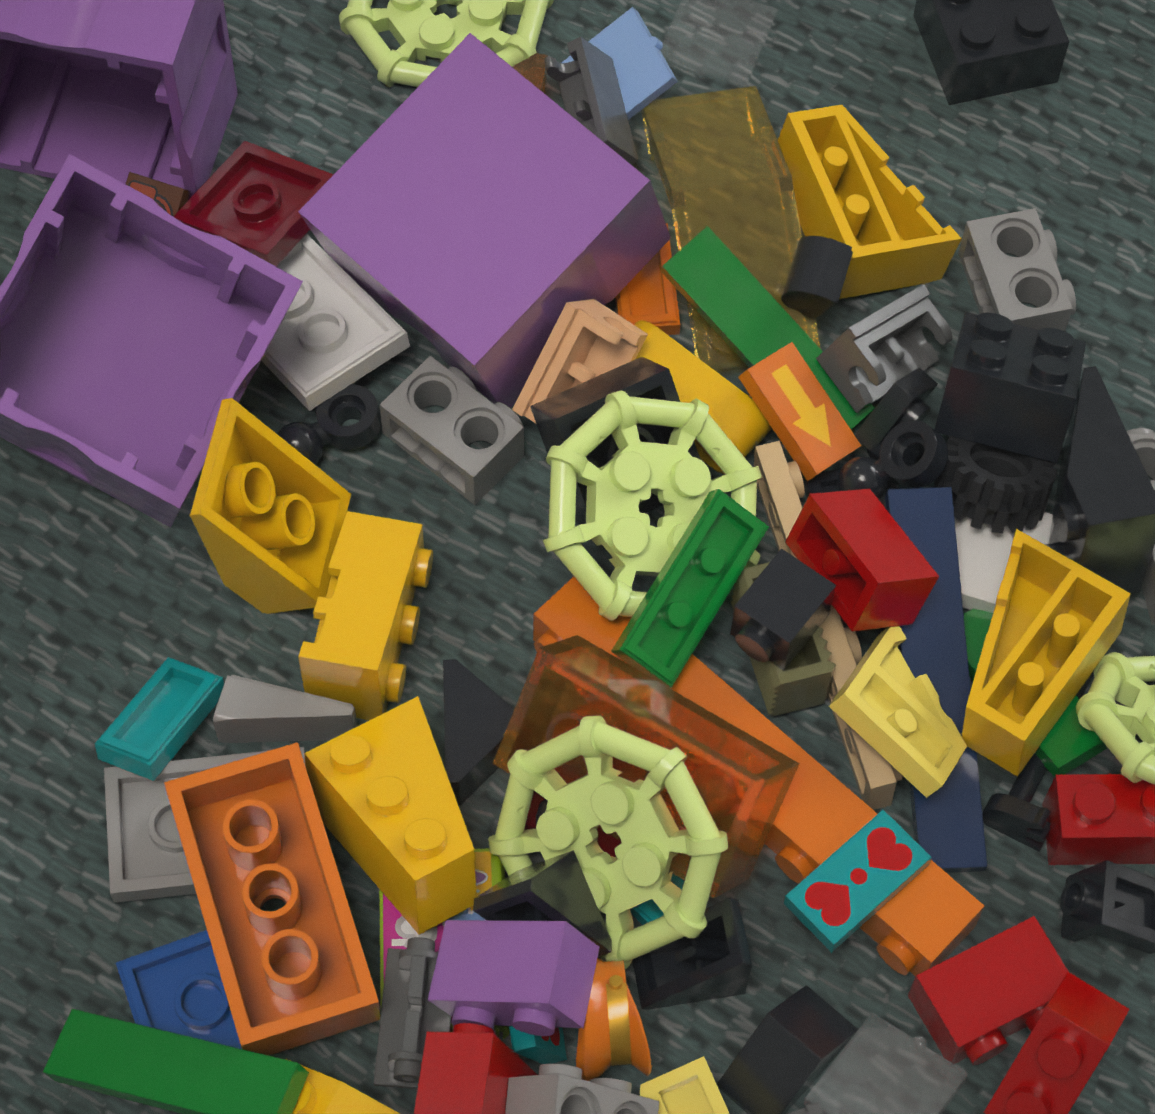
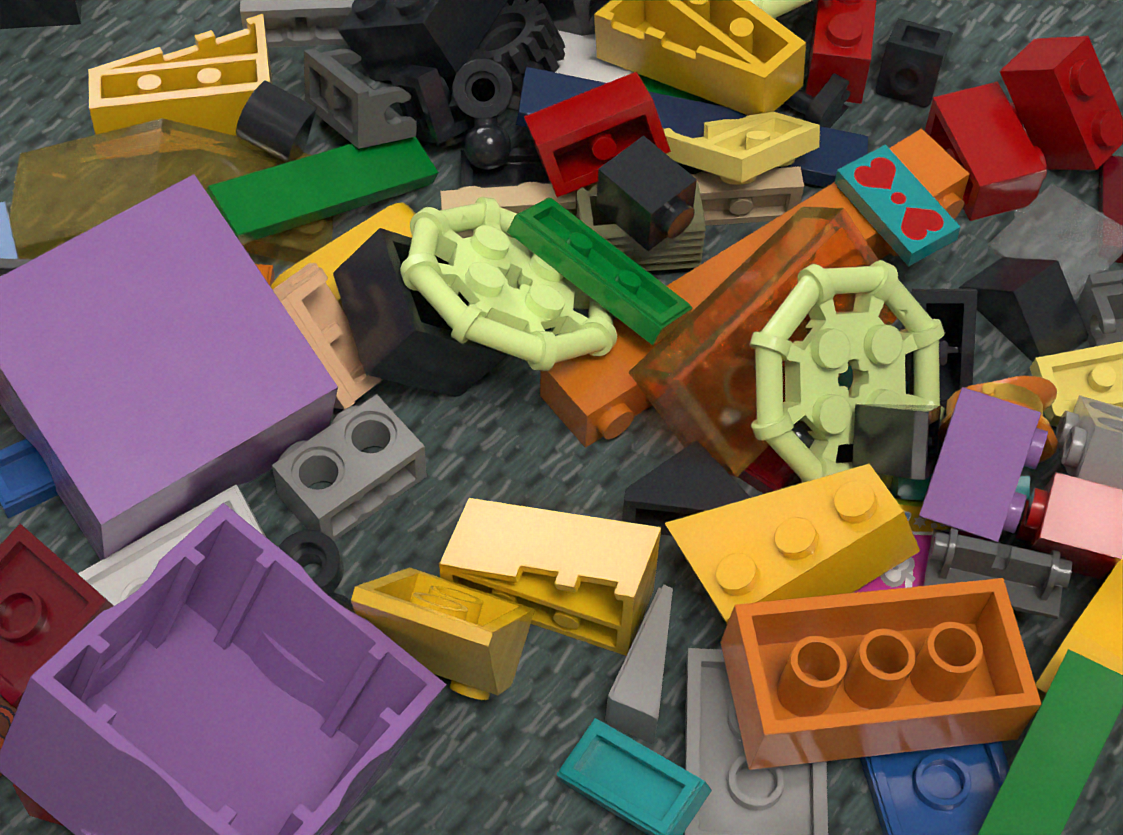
camera: 80 degrees left, 5 degrees down
orange tile [738,342,862,481] -> none

